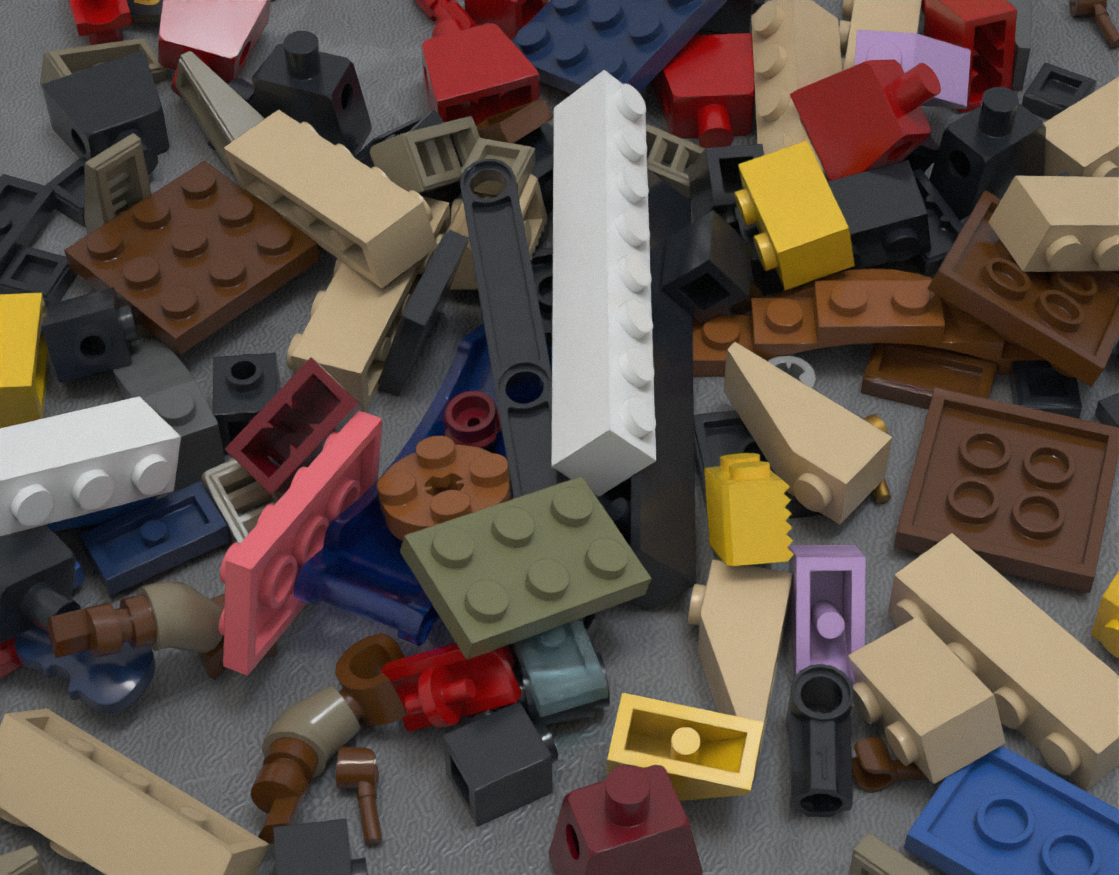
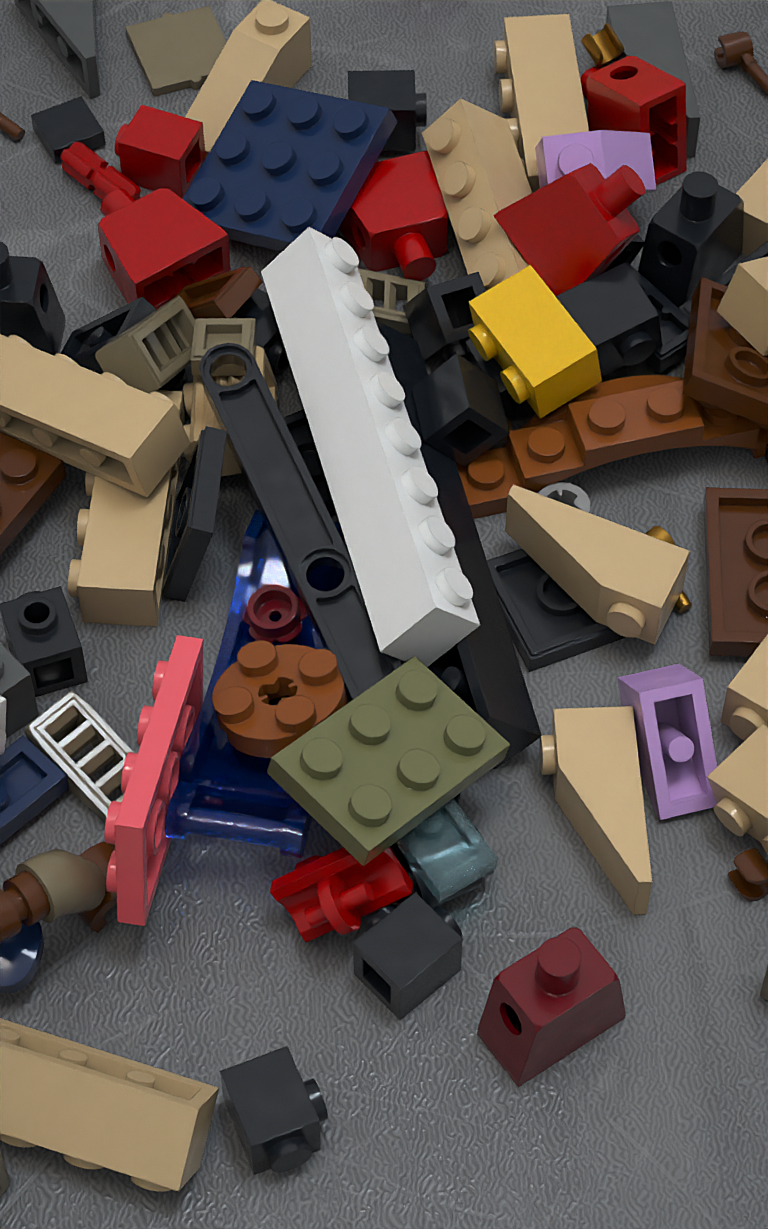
camera: 15 degrees left, 5 degrees up
dark red torso [225,357,364,495] -> none
reddish brown piece [250,633,408,844] -> none
reddish brown hand [336,747,383,846] -> none
yellow slope [607,693,764,801] -> none
yellow brick [704,453,794,566] -> none
black piece [786,664,854,817] -> none
reddish brown tile [861,343,998,410] -> none
black tile [1022,63,1097,120] -> none

